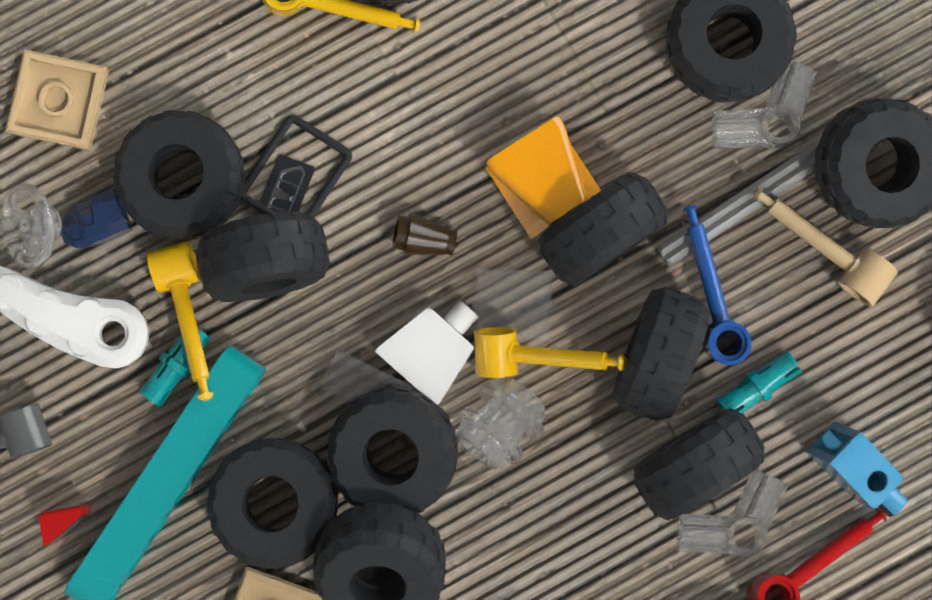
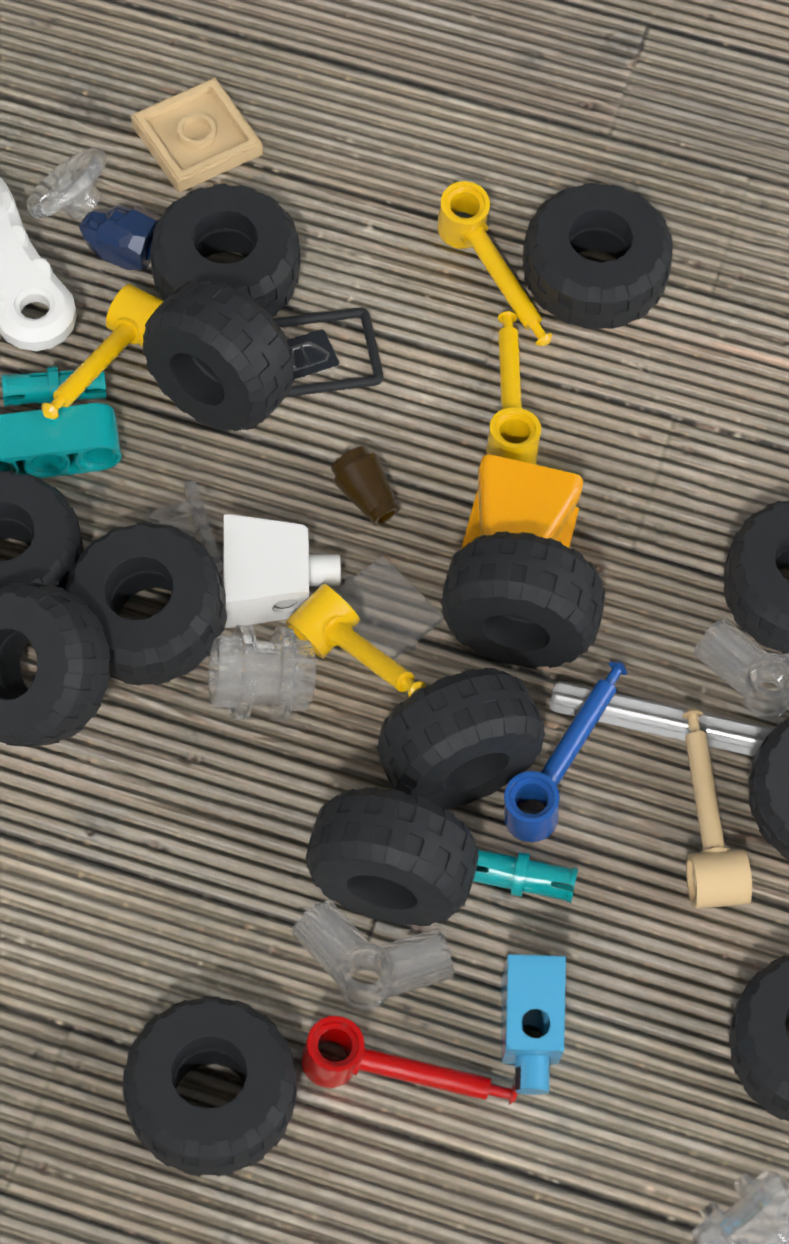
camera: 40 degrees right, 25 degrees down
none -> yellow piece [486,311,541,465]

